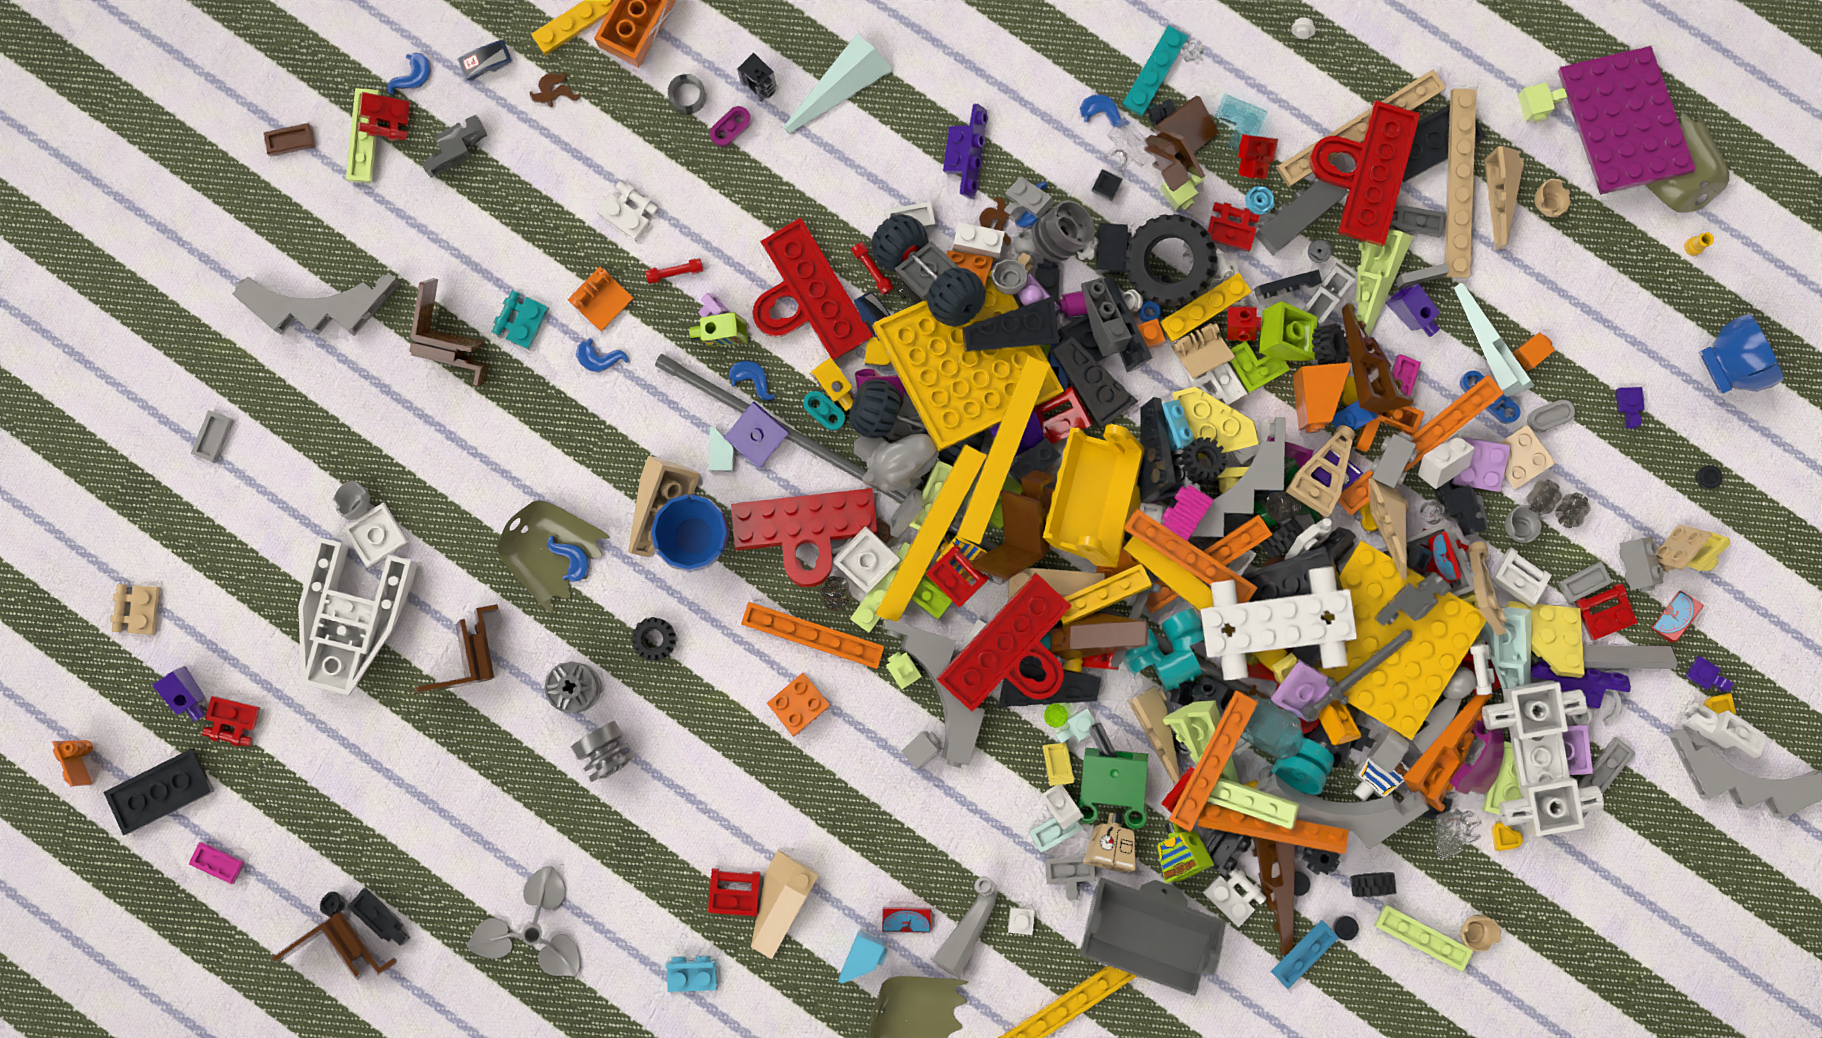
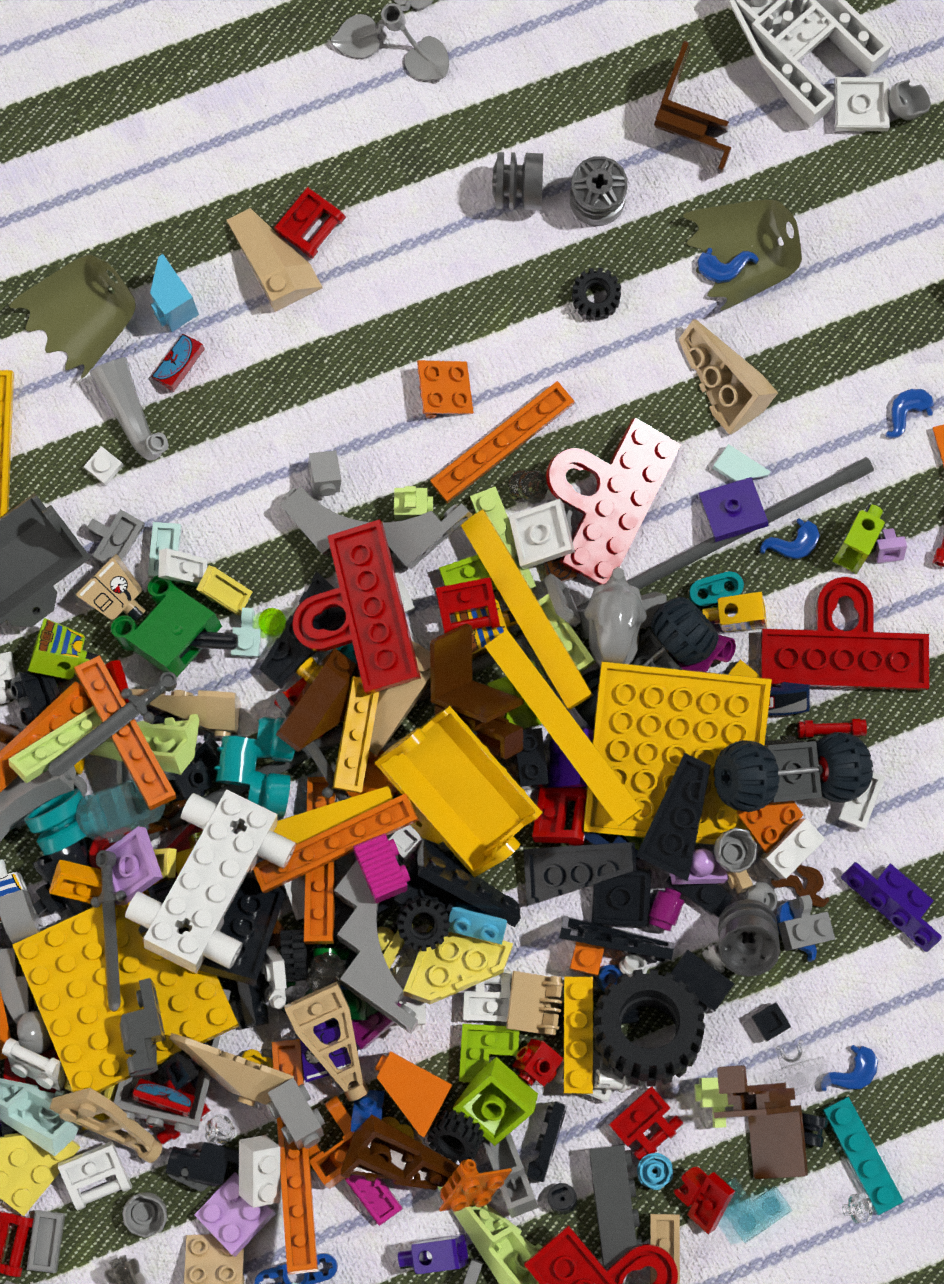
camera: 125 degrees right, 5 degrees down
blue plate [651,494,730,572] -> none
medium azure bracket [665,956,717,992] -> none
dark grey slope [1081,277,1132,357] -> none
clear smoke piece [1526,479,1562,515] -> none
none -> dark grey sword [48,672,177,776]
none -> orange hinge [439,1159,512,1212]

